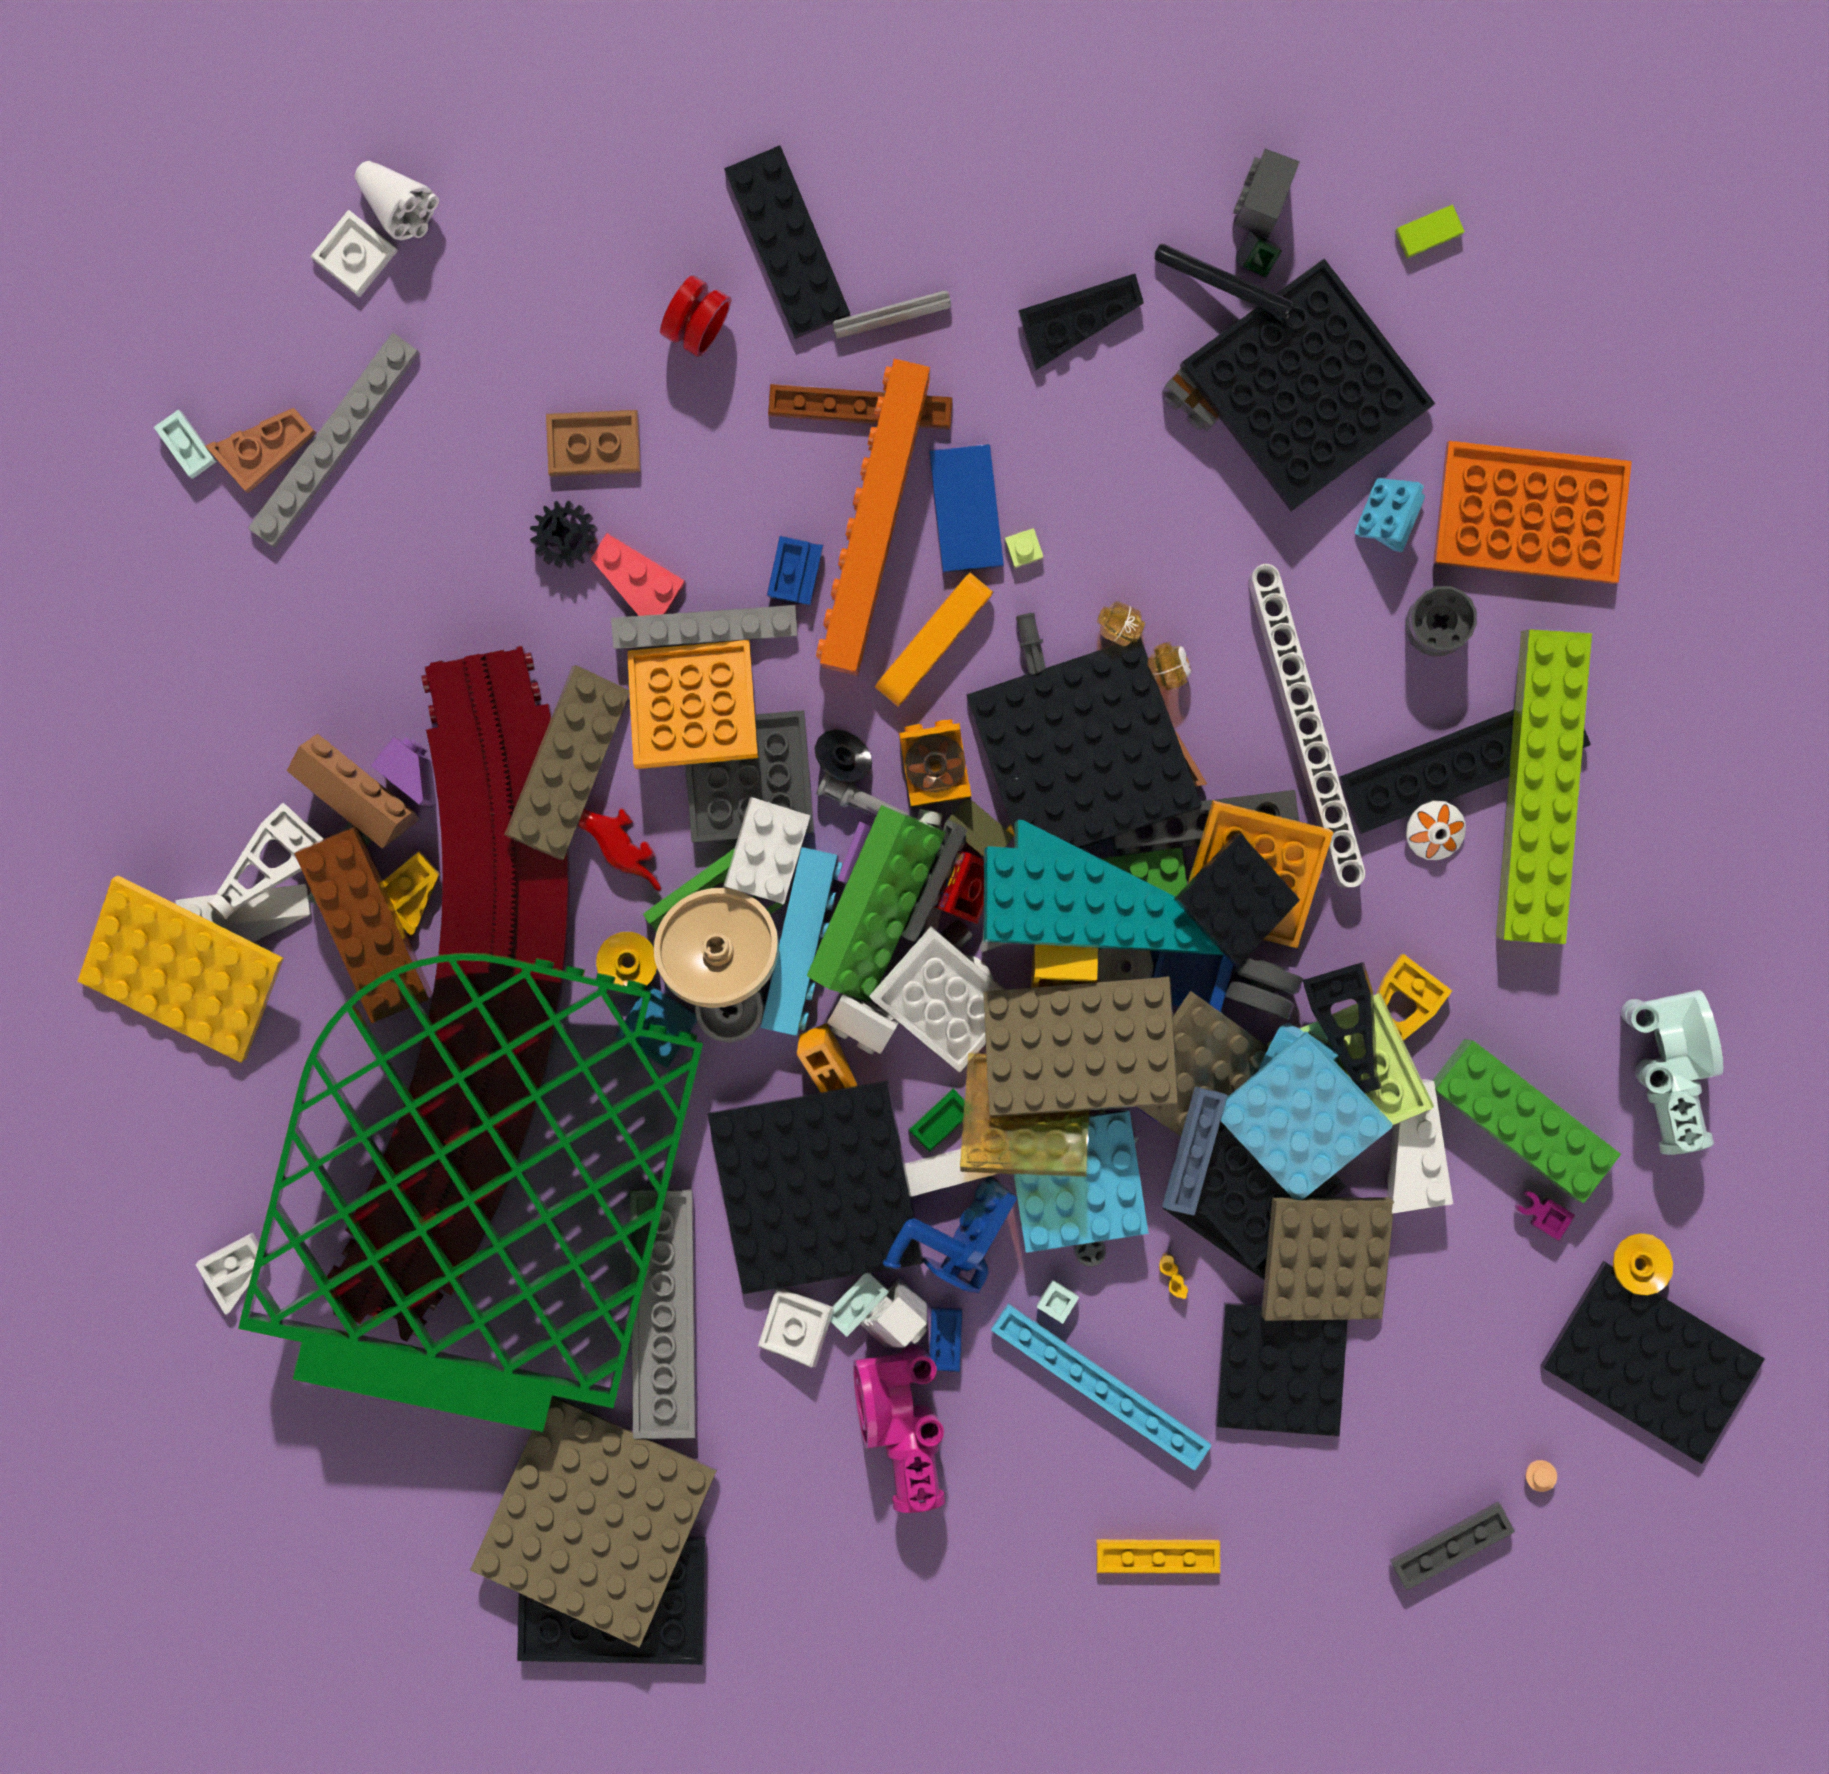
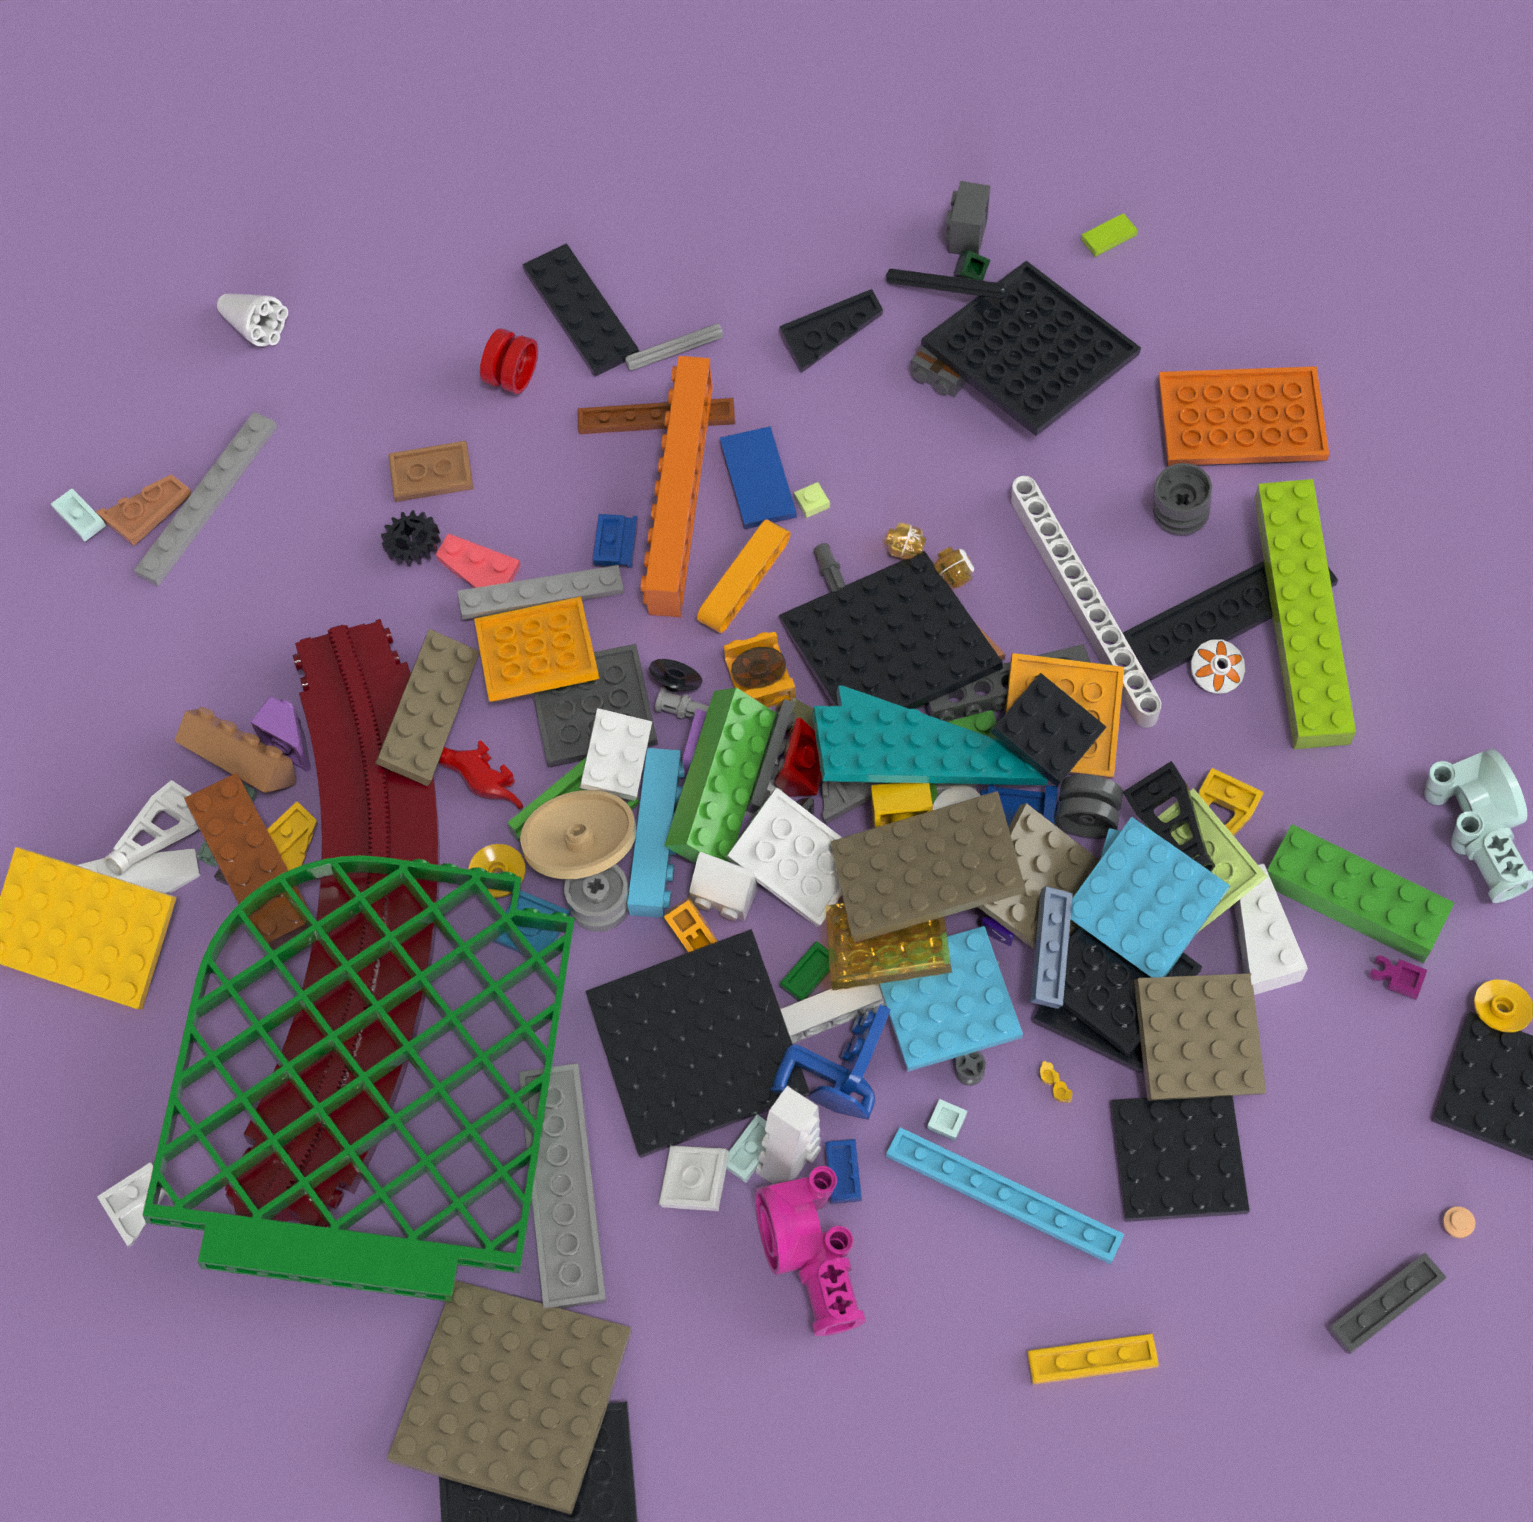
camera: 10 degrees left, 25 degrees down
white tile [310,210,398,297] -> none
medium azure bracket [1355,478,1425,552] -> none

